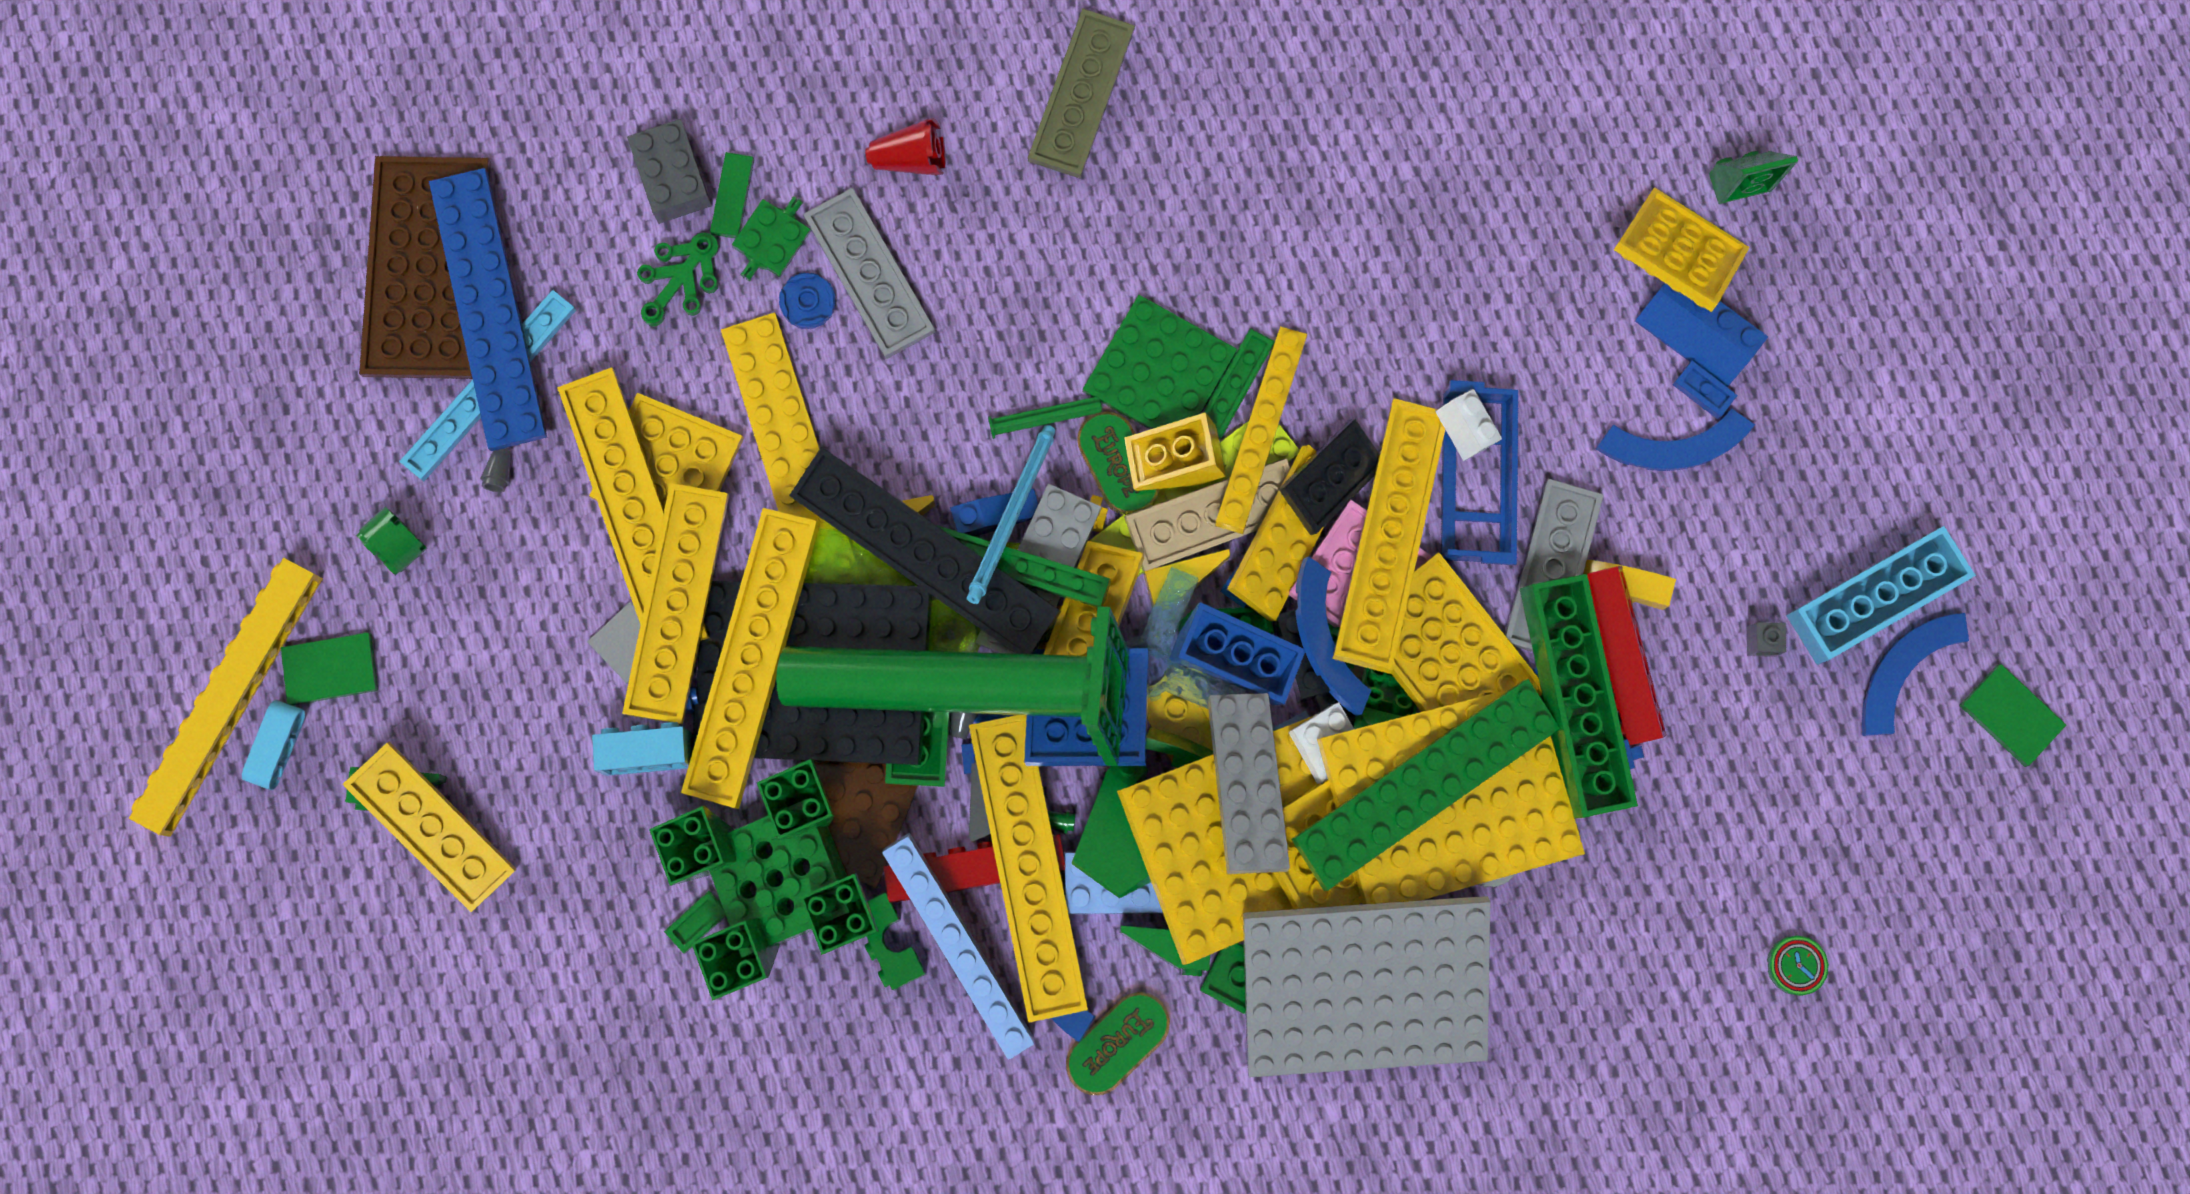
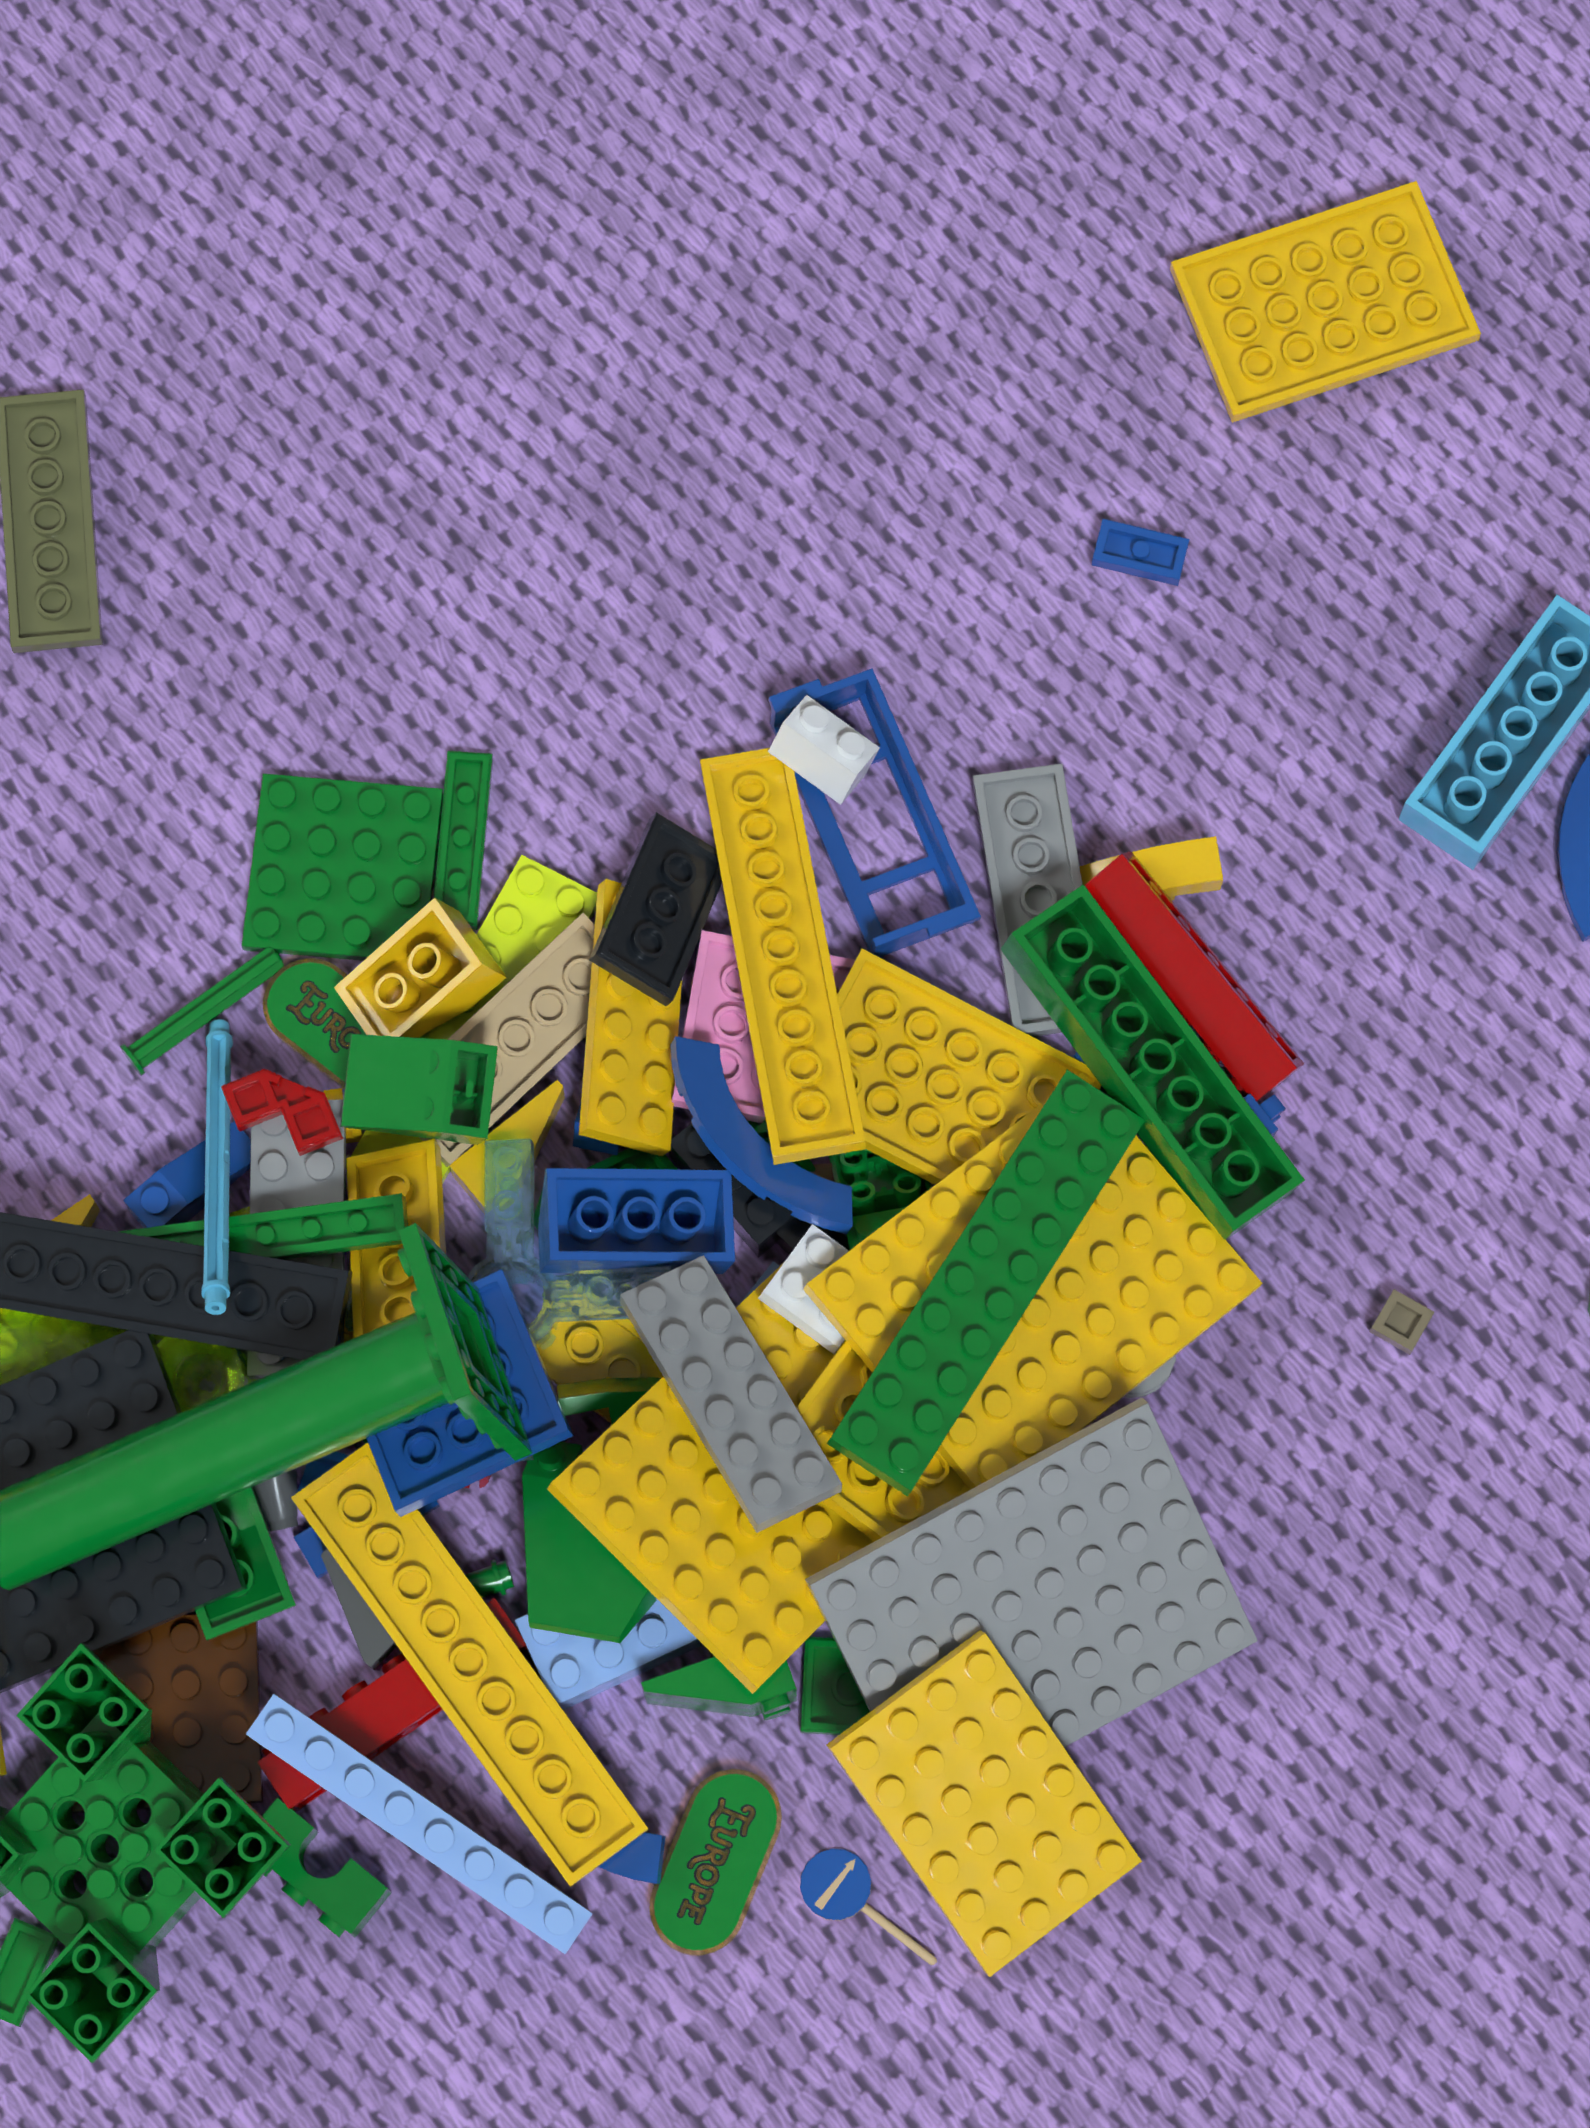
camera: 20 degrees left, 5 degrees down
yellow plate [1215,326,1307,534] -> none
blue tile [1595,408,1755,471] -> none
yellow plate [1614,187,1750,312] -> none
blue slope [1635,282,1768,387] -> none
green slope [1709,151,1798,204] -> none
dark grey brick [1746,622,1787,657] -> none
none -> red tile [221,1069,343,1156]
none -> green slope [340,1034,498,1145]
none -> blue piece [800,1849,937,1965]
none -> yellow plate [826,1630,1142,1977]
none -> yellow plate [1170,181,1481,423]
none -> dark tan plate [1369,1289,1434,1355]

